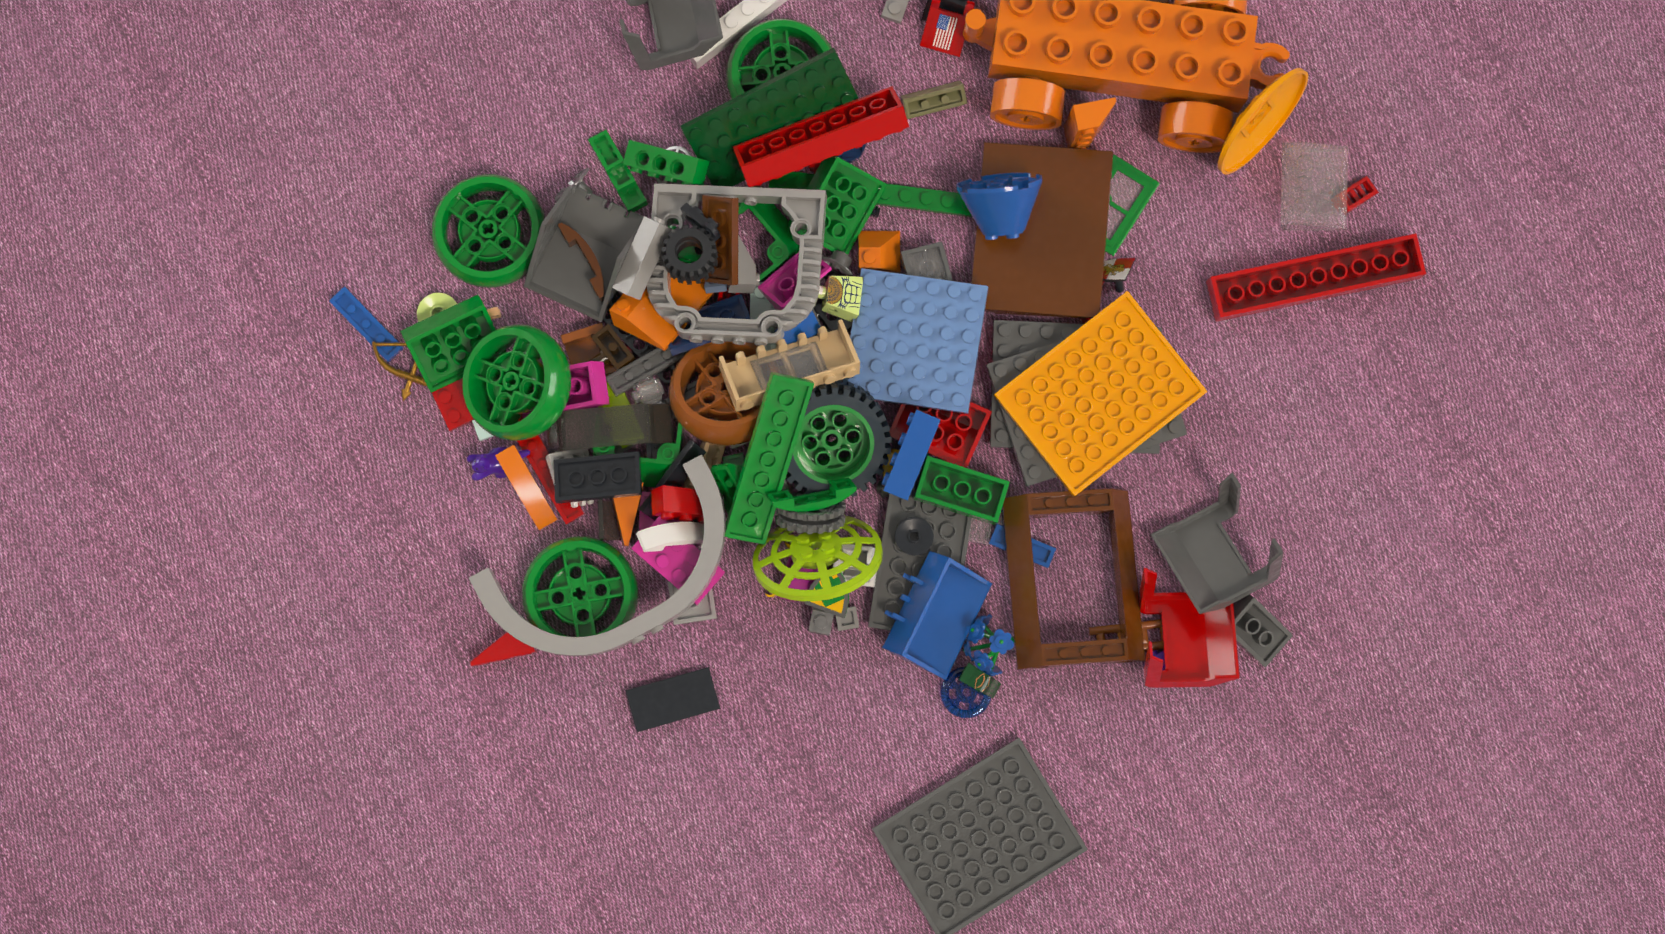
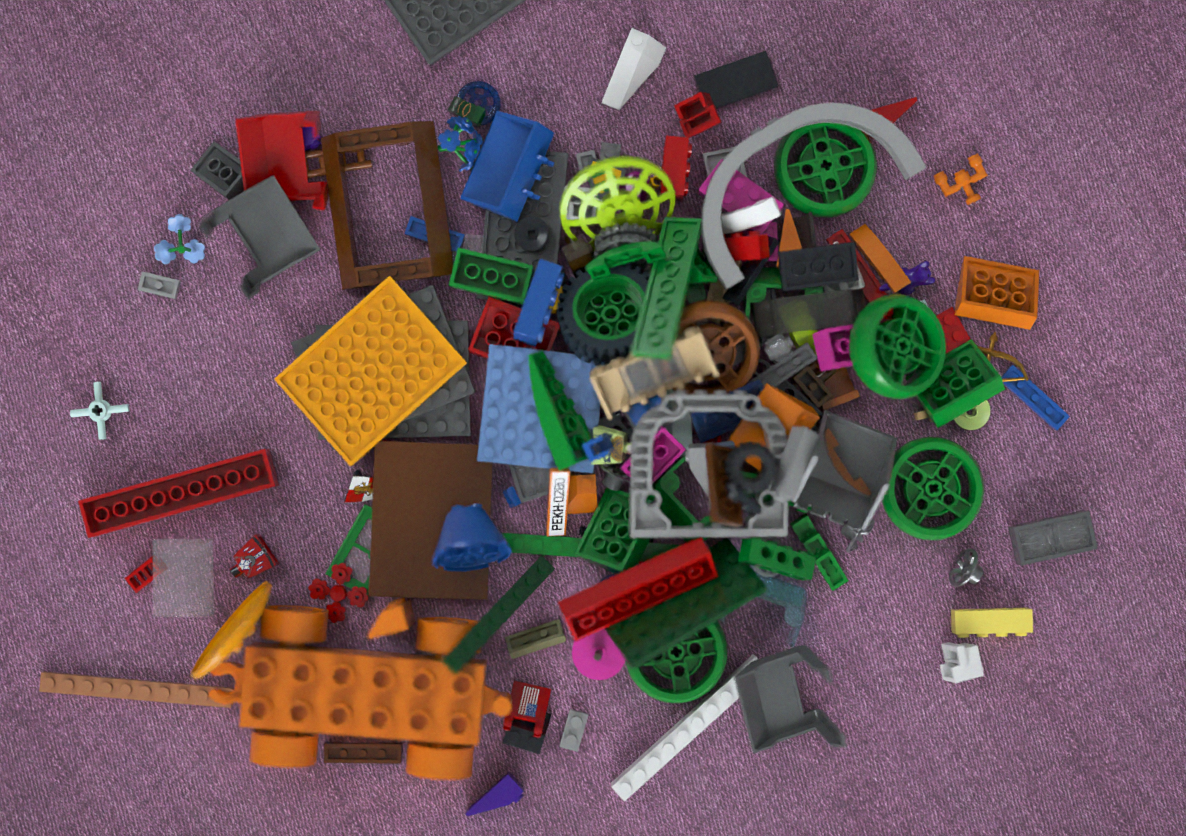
camera: 175 degrees left, 5 degrees up
none -> nougat plate [39,671,234,708]
none -> light aqua bar [70,382,130,440]
none -> light grey plate [137,271,181,300]
none -> light blue plant [154,214,205,264]
none -> red torso [230,534,280,578]
none -> red plant [308,563,369,623]
none -> dark green plate [441,555,555,675]
none -> blue tile [502,486,521,508]
none -> green wedge [528,350,592,471]
none -> tile [546,468,570,537]
none -> dark brown brick [562,234,595,279]
none -> dark pink piece [572,629,625,680]
none -> blue window [582,432,615,463]
none -> white wedge [602,28,666,110]
none -> red brick [660,136,692,201]
none -> red plate [674,92,722,139]
none -> clear light blue windscreen [719,571,807,647]
none -> orange piece [933,153,988,206]
none -> white plate [940,642,984,683]
none -> flat silver wheel [949,548,983,587]
none -> light yellow brick [951,608,1033,638]
none -> orange slope [955,256,1039,330]
none -> clear brick [1008,510,1098,565]

